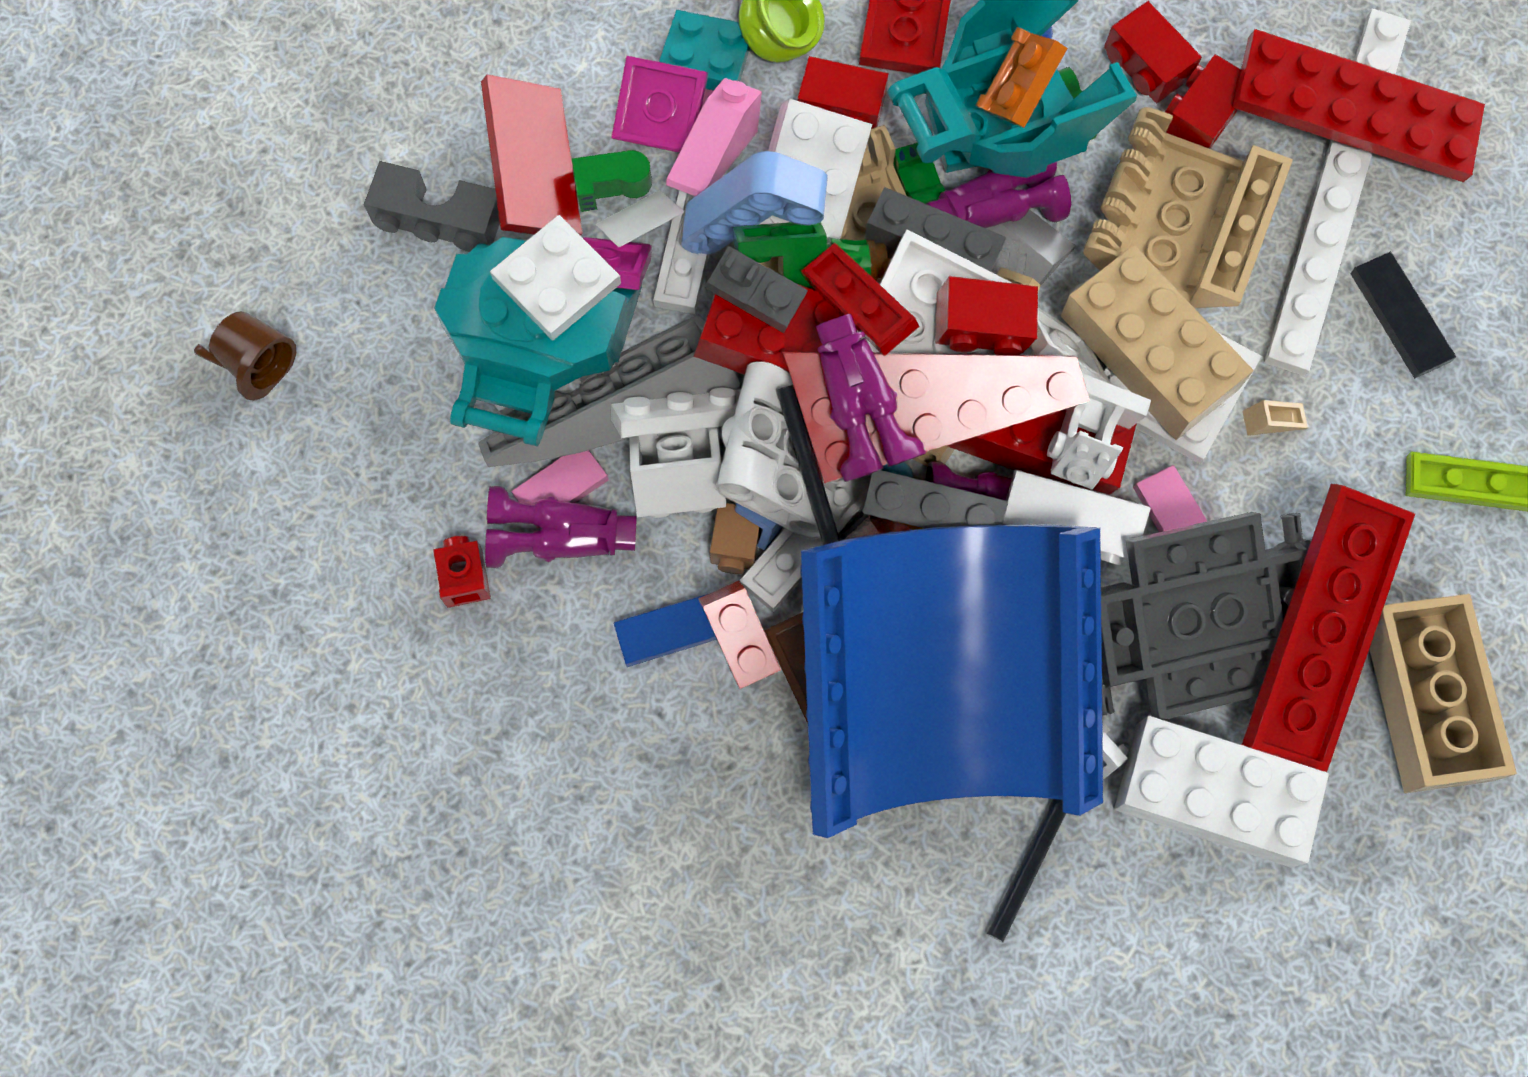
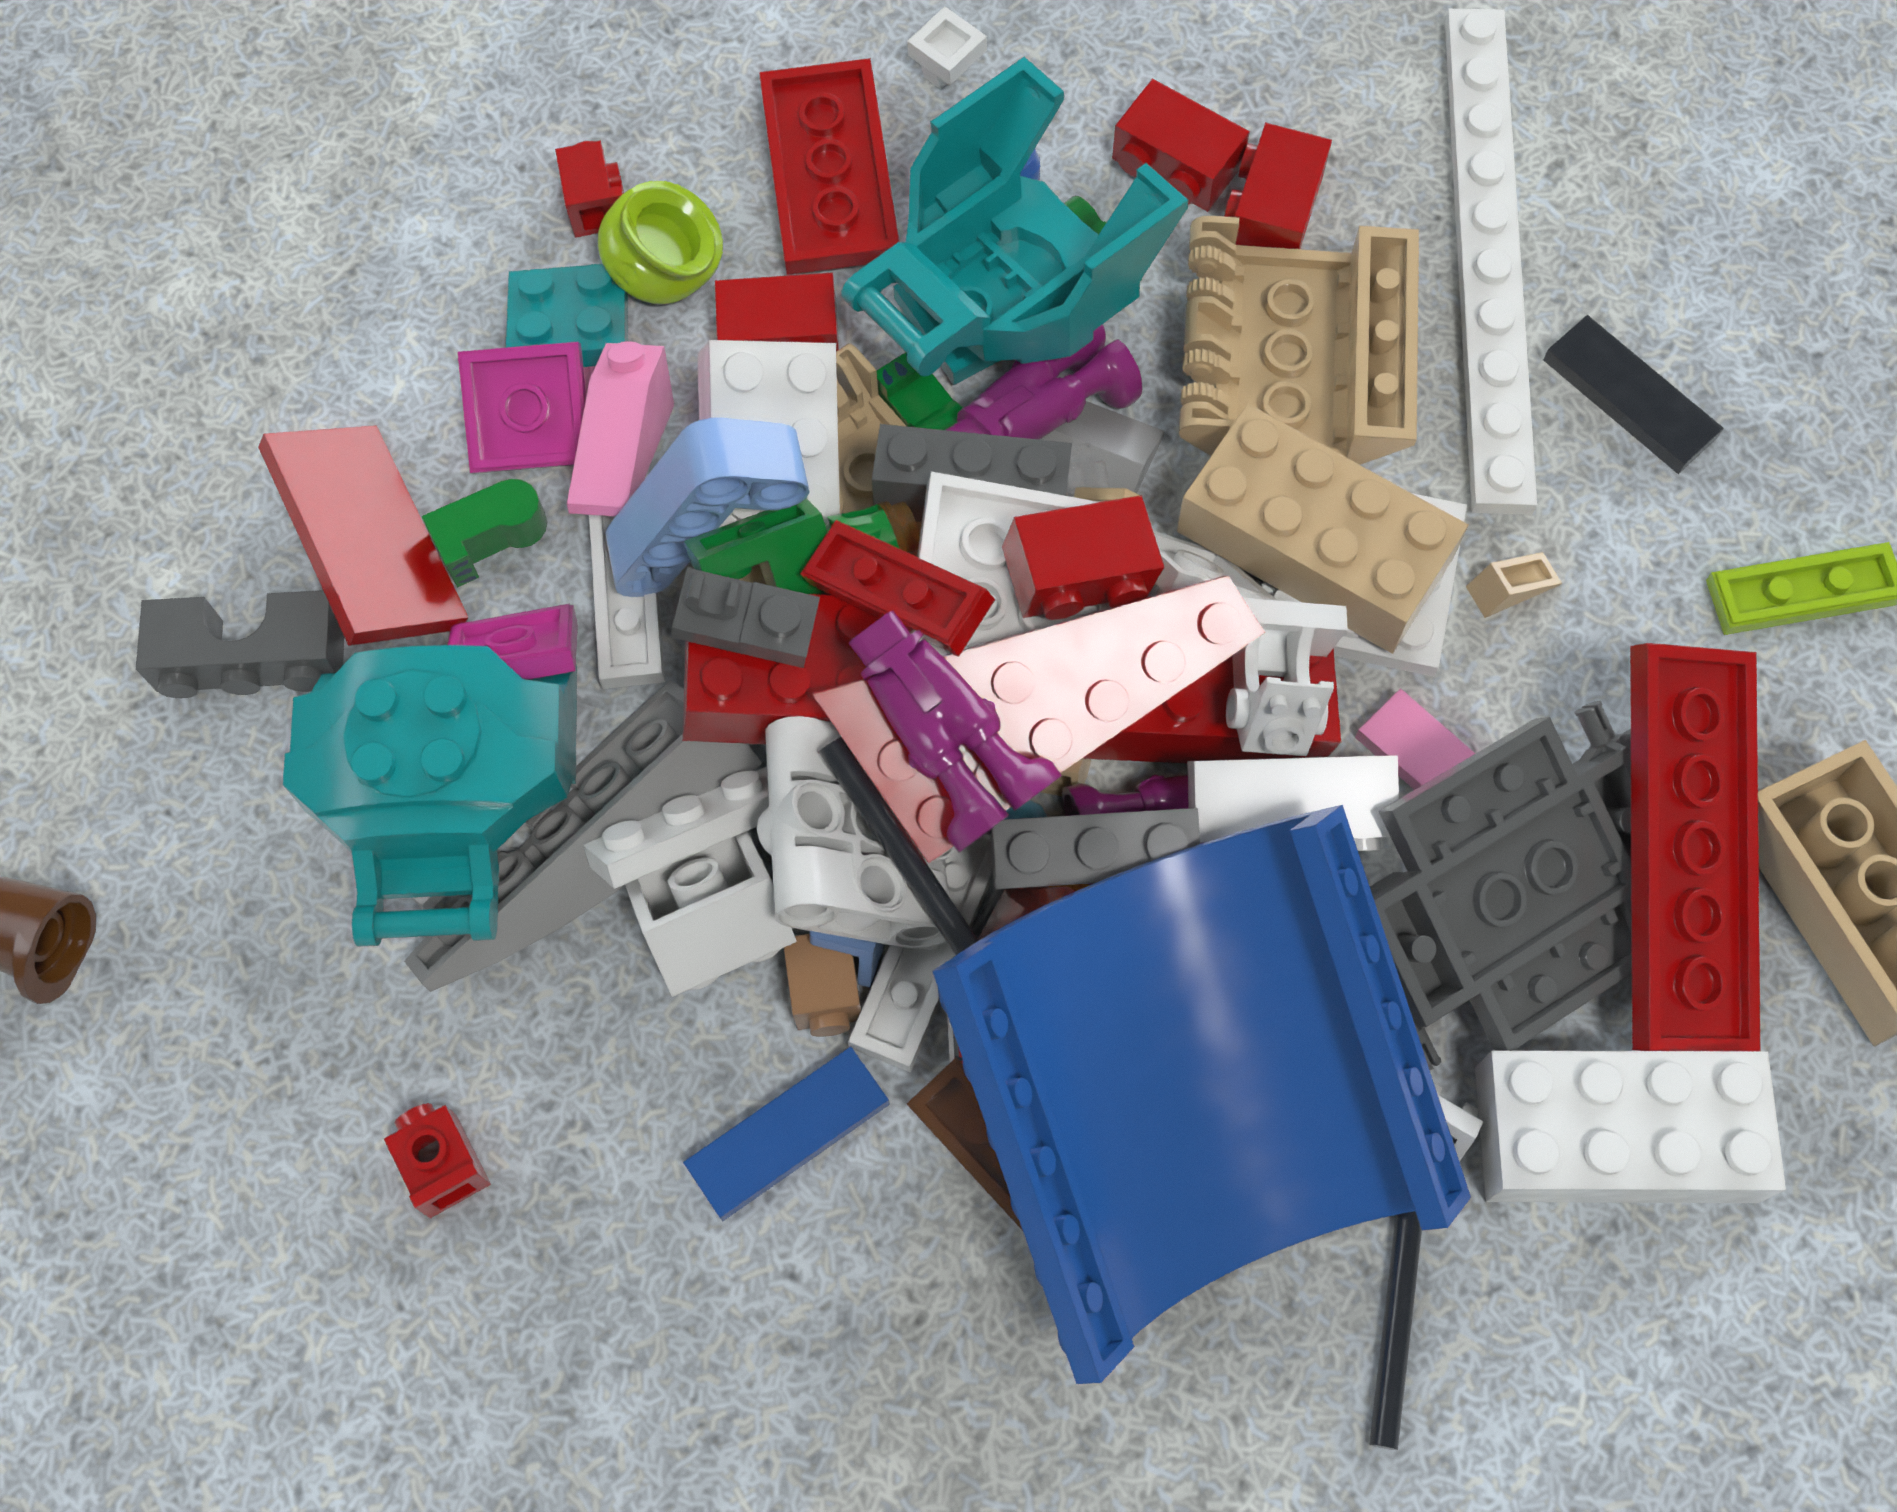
camera: 15 degrees left, 5 degrees down
magenta piece [485,486,637,569] -> none
white plate [490,215,621,341] -> none
bright pink tile [511,450,609,529] -> none
white sticker [595,190,685,247] -> none
brick [699,580,781,689] -> none
orange plate [975,27,1068,128] -> none
red plate [1232,29,1485,182] -> none

